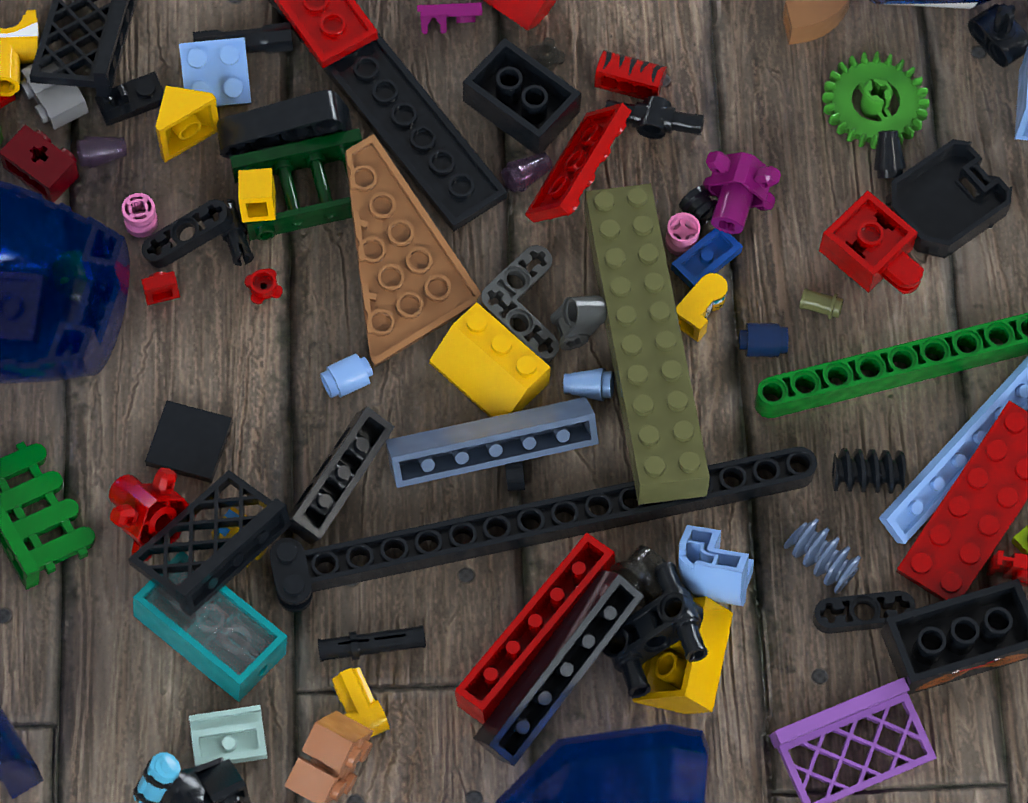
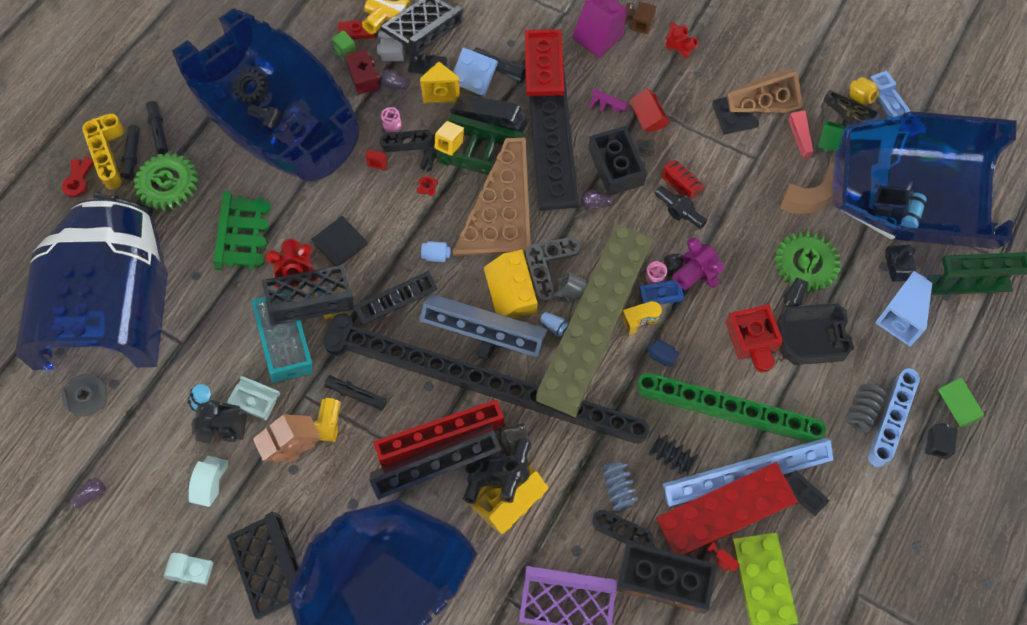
camera: 35 degrees right, 0 degrees up
red plate [525,103,631,223] -> none
light blue brick [678,525,754,606] -> none
olive pin [799,288,844,320] -> none

